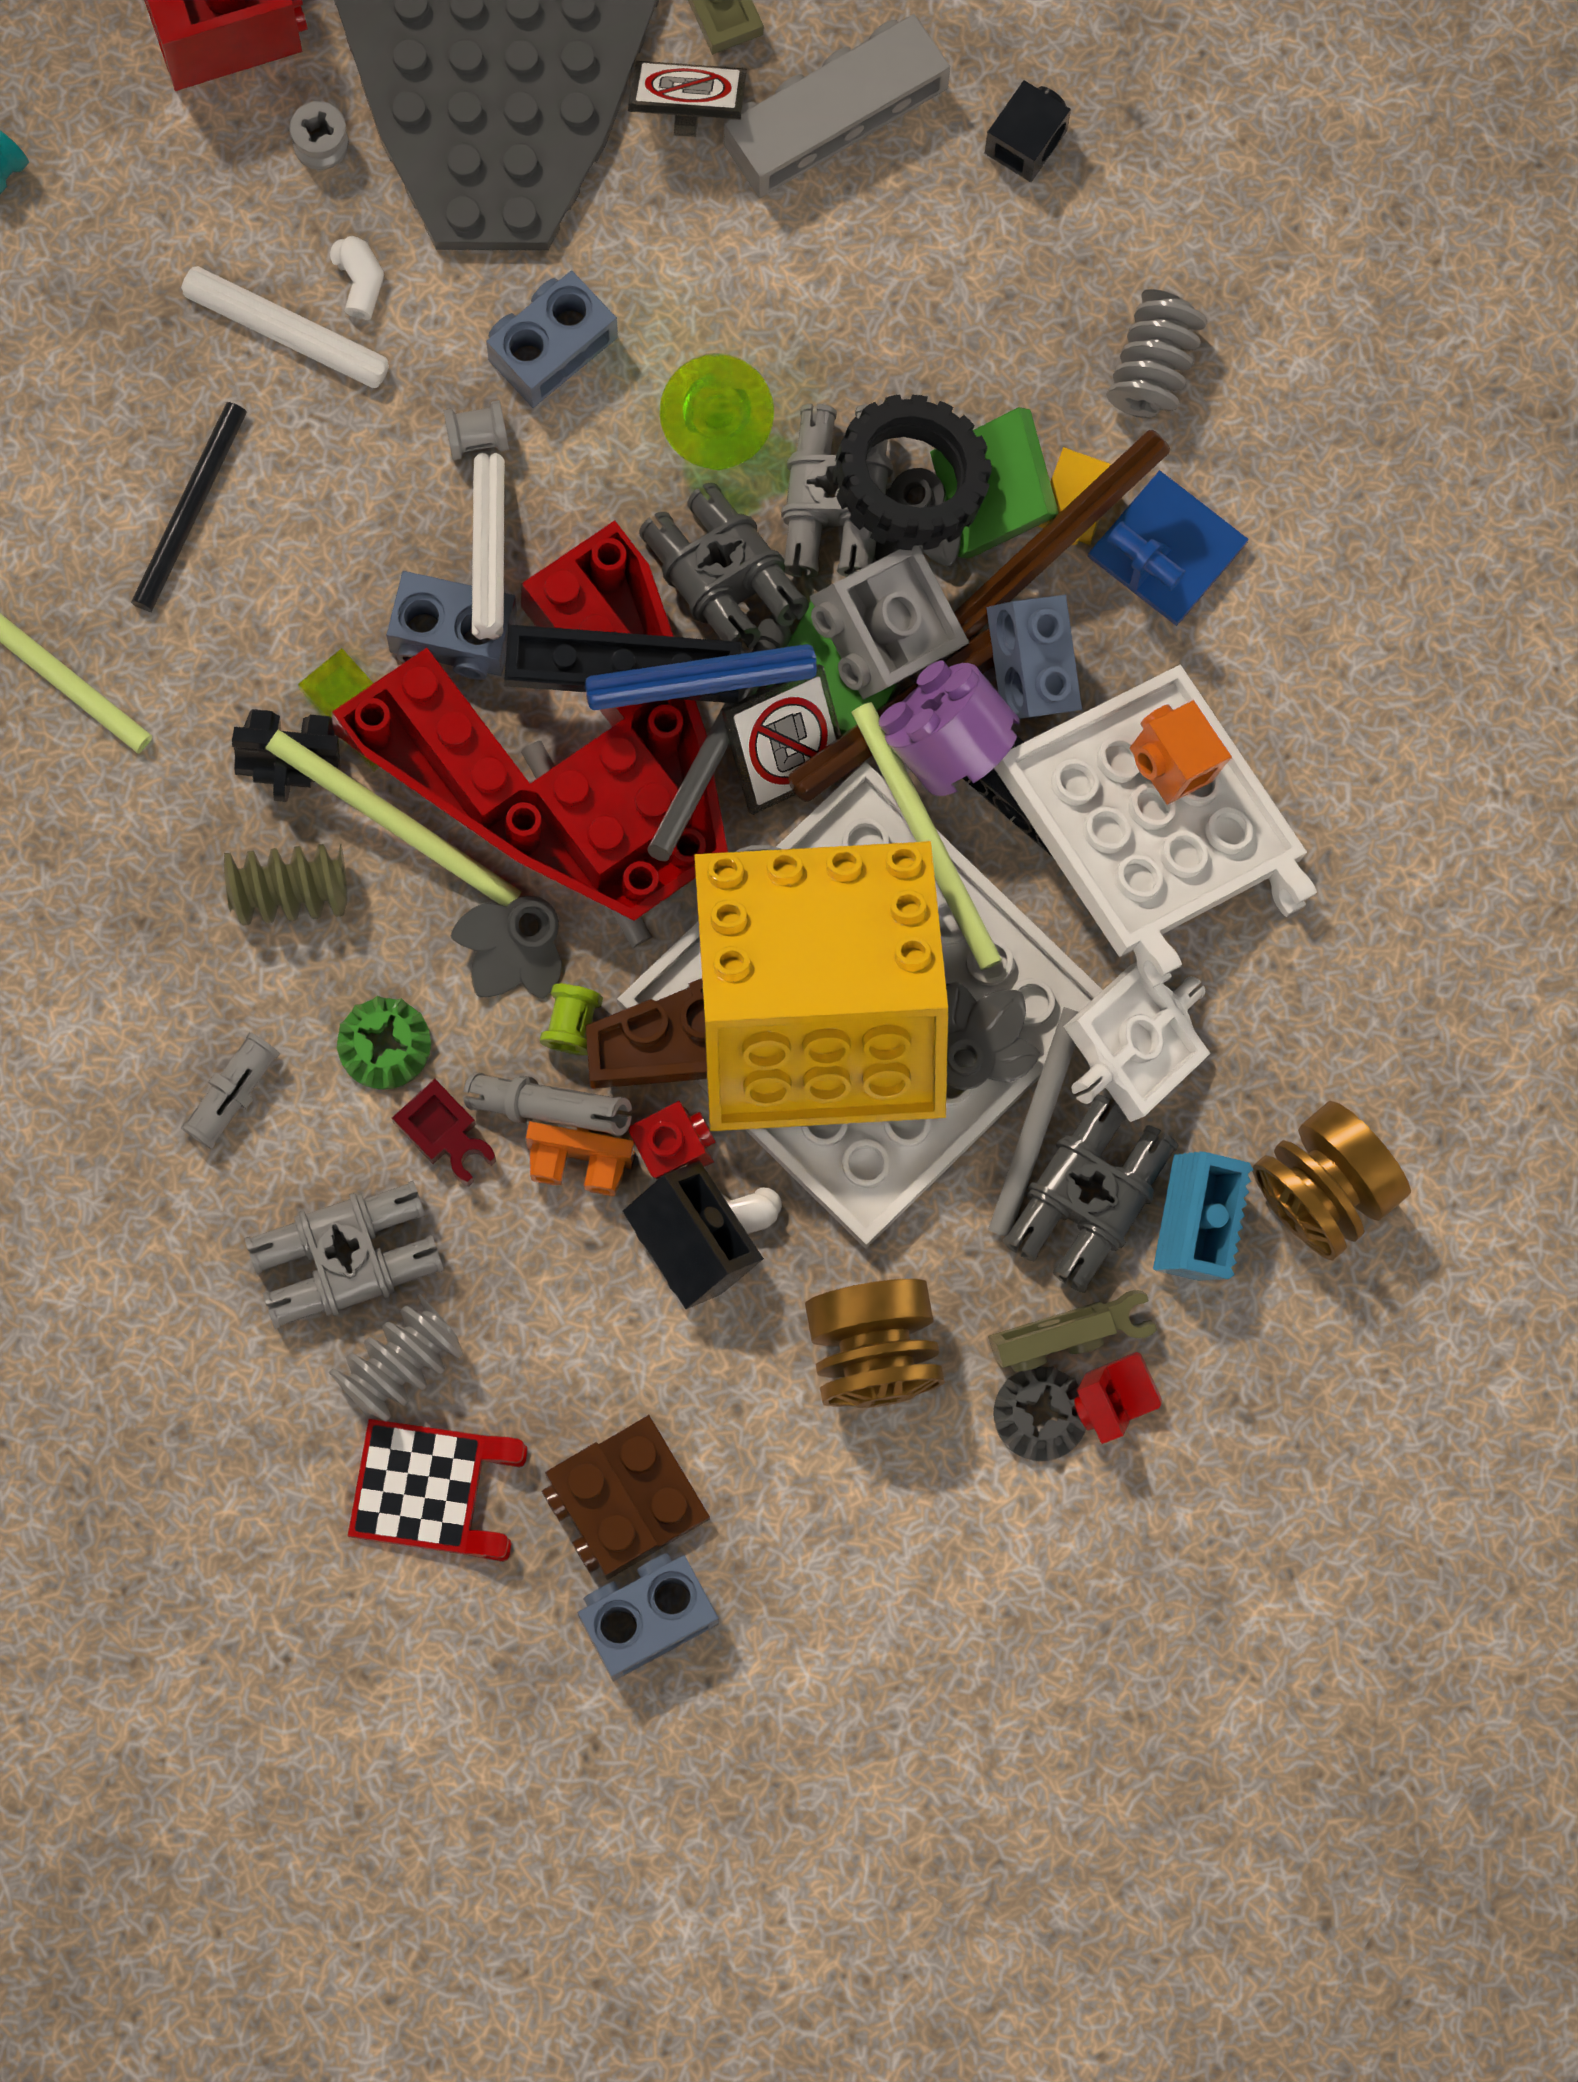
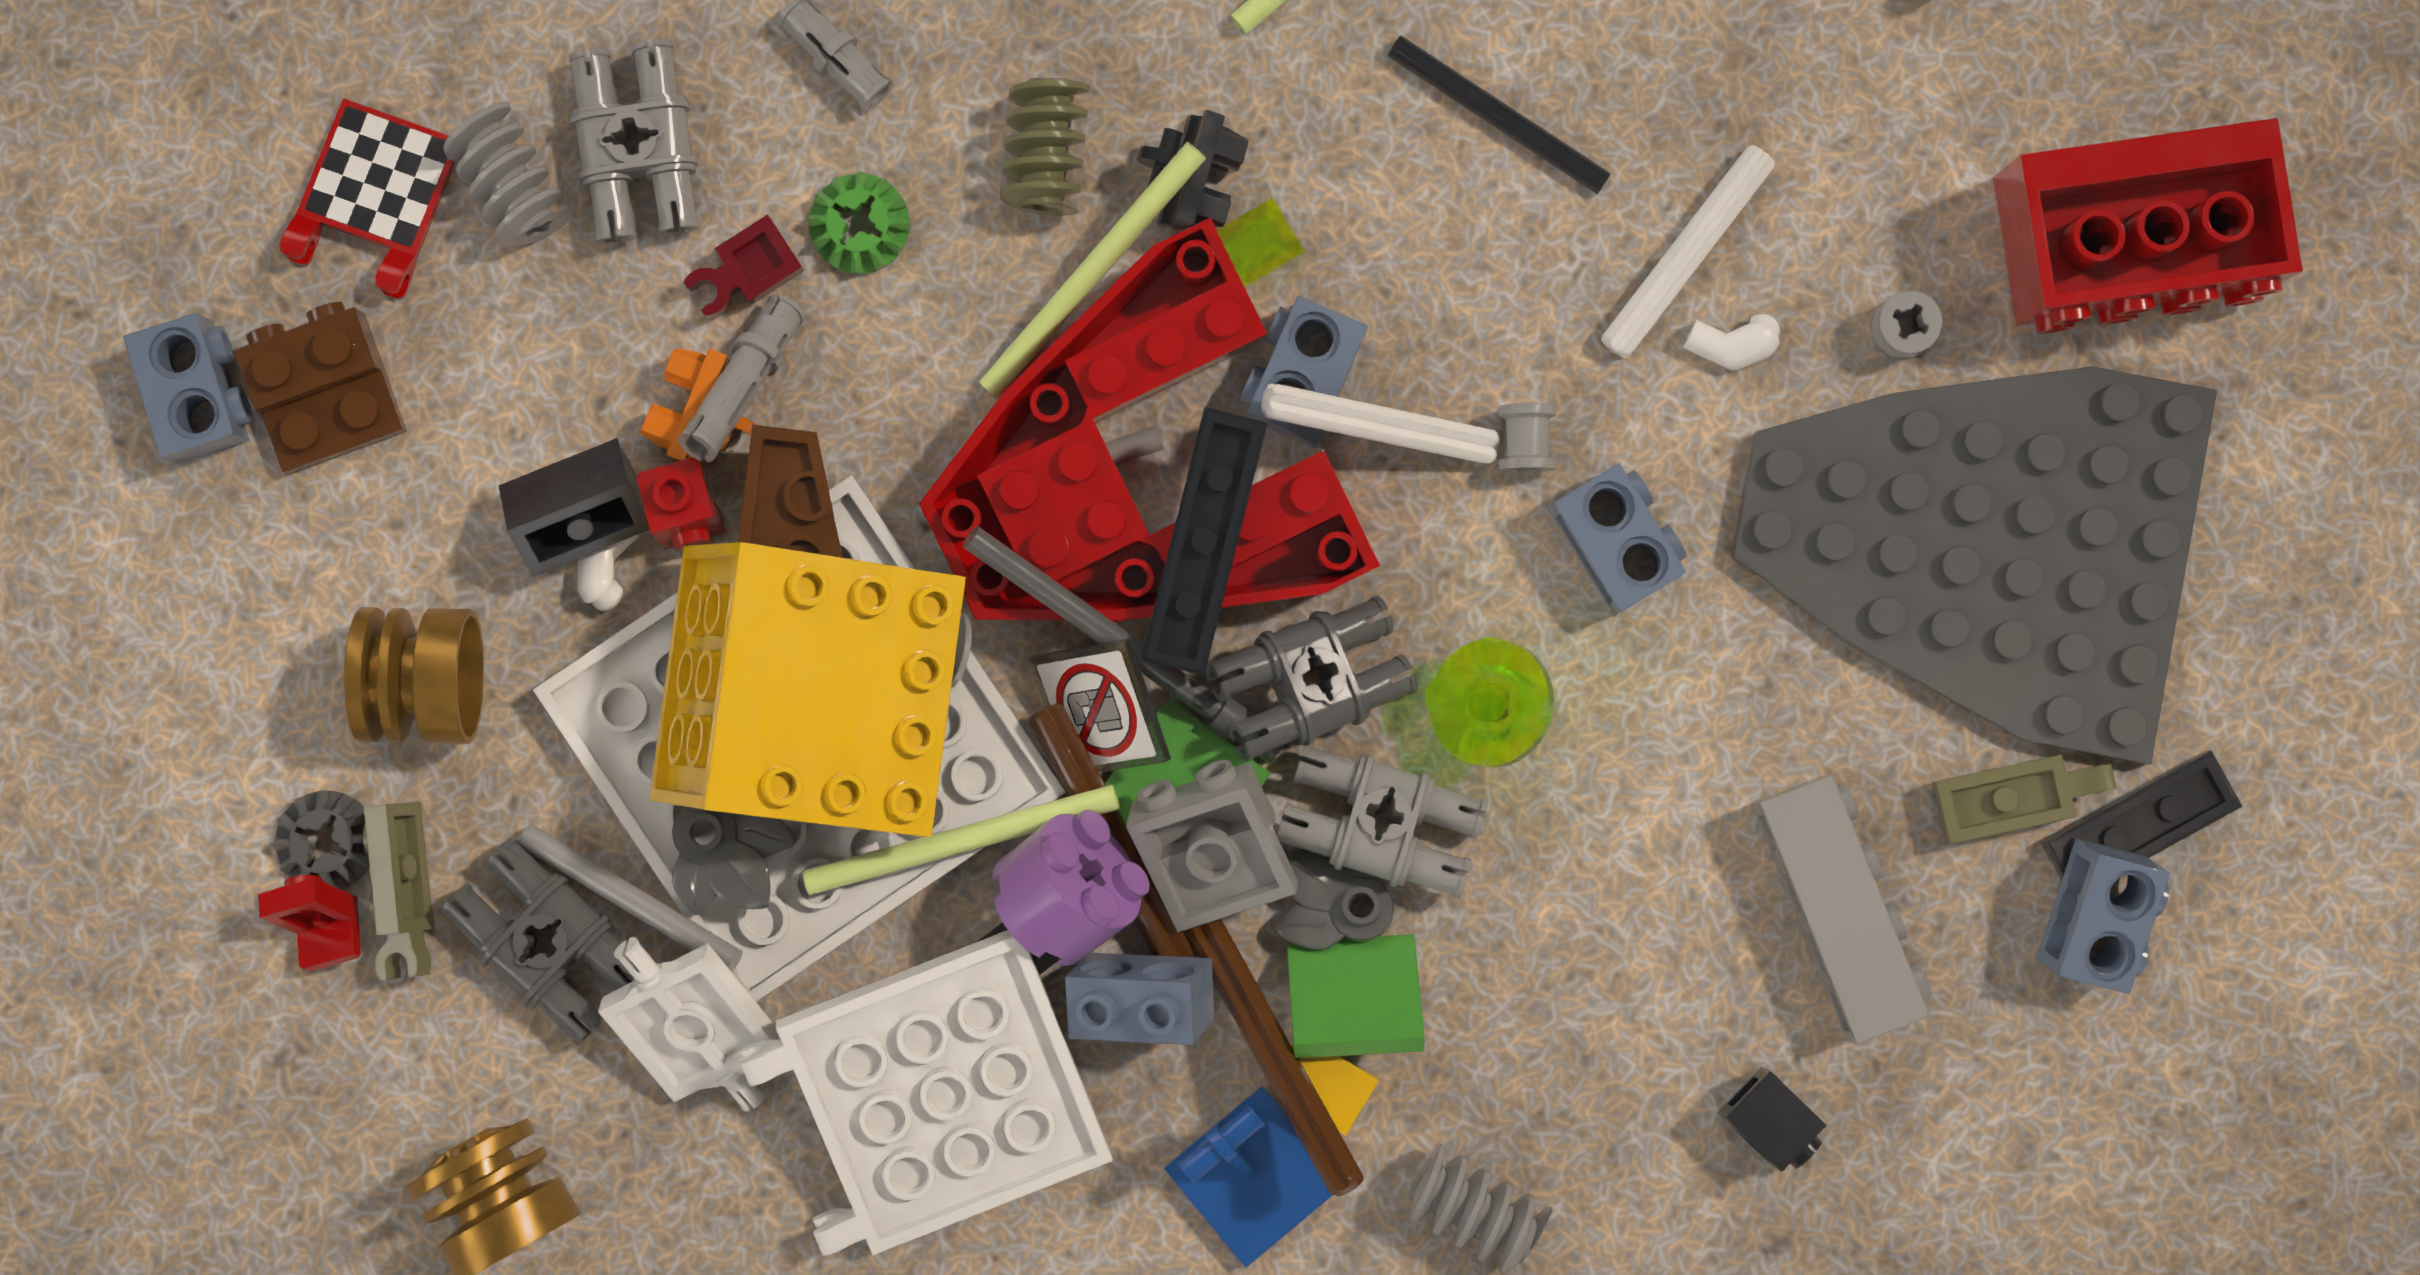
camera: 105 degrees right, 10 degrees up
dark grey plate [450,896,562,999] -> none
lime bush [539,983,603,1055] -> none
blue axle [585,644,817,710] -> none
piece [628,61,747,137] -> none
black tyre [832,394,992,550] -> none
orange brick [1129,700,1232,805] -> none
dark azure brick [1153,1151,1254,1281] -> none

